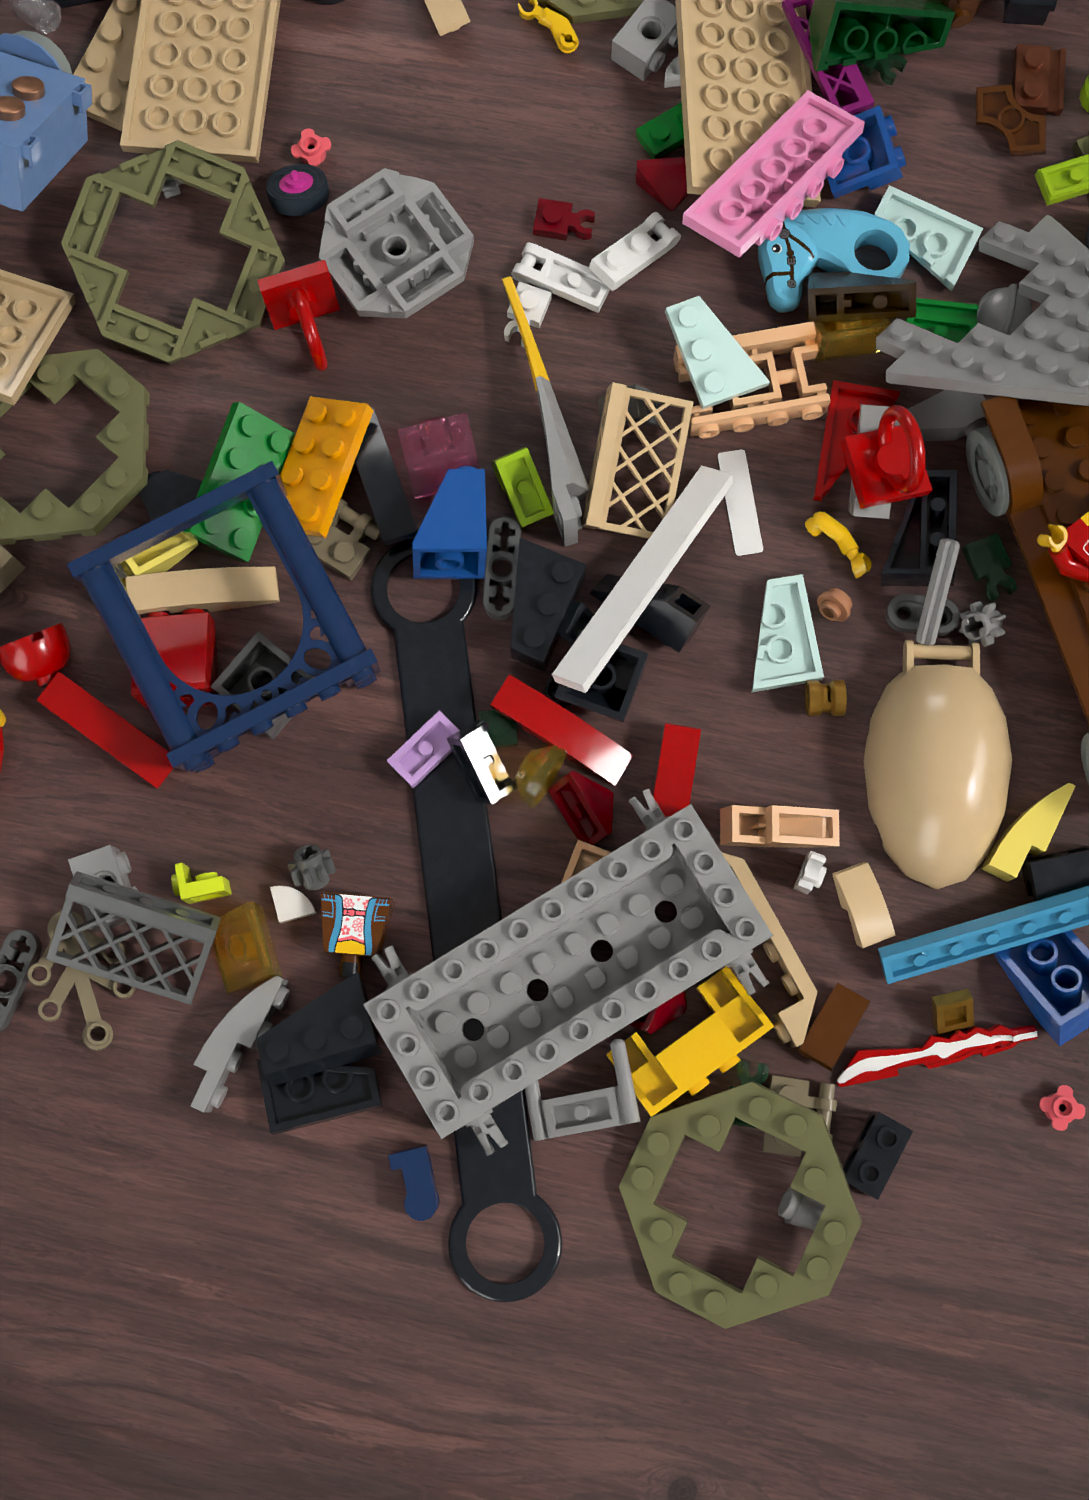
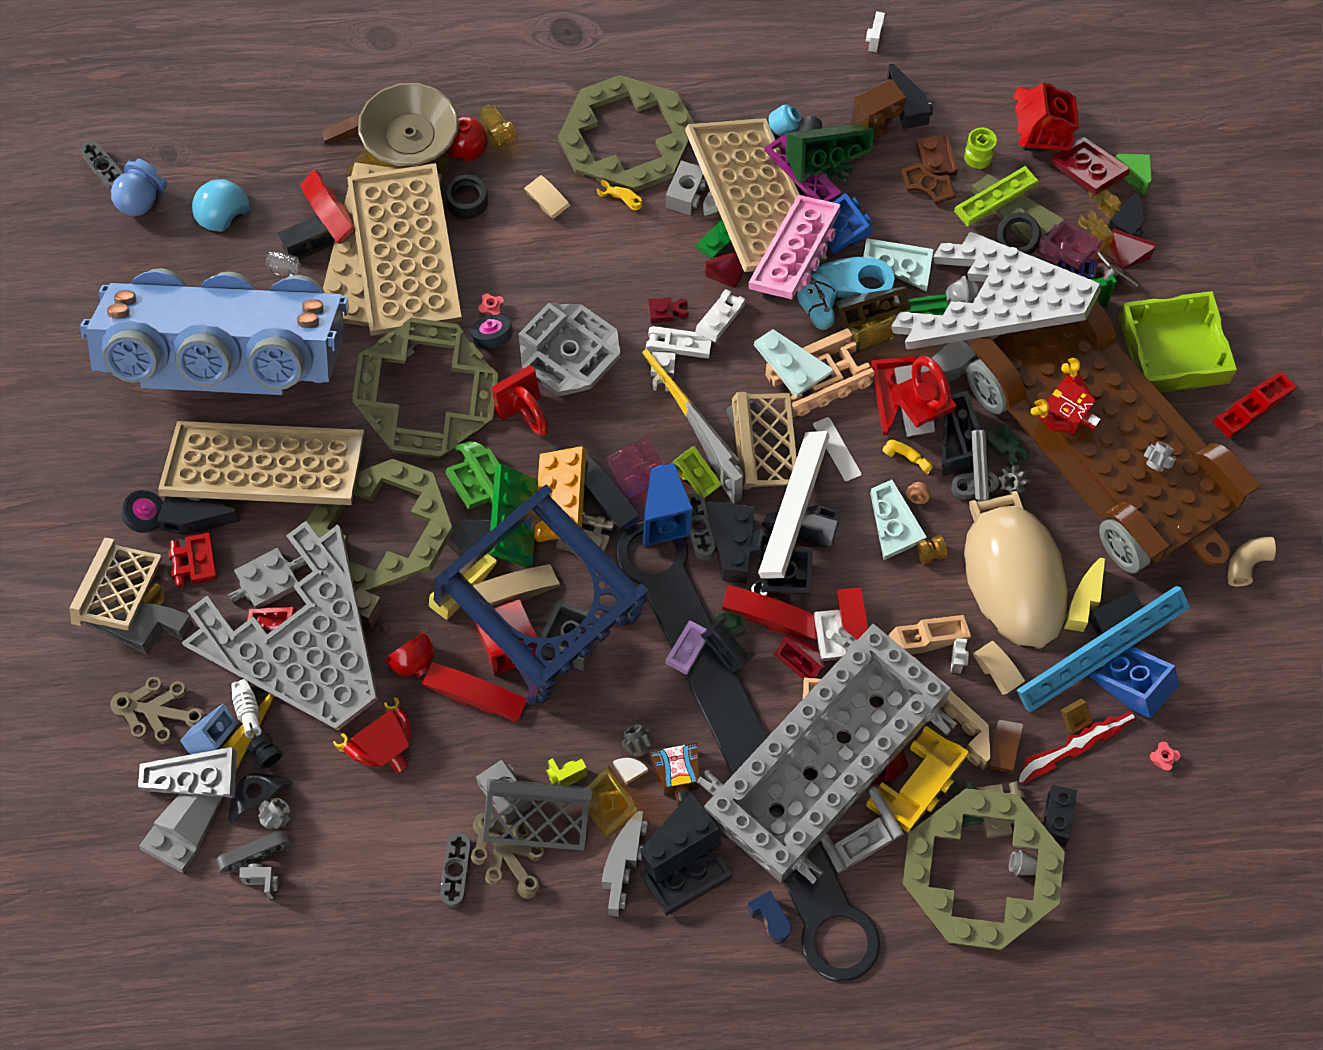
camera: 20 degrees left, 15 degrees down
clear yellow piece [515,745,567,808] -> none
none -> bright green plate [446,441,500,510]
none -> white plate [814,610,846,661]

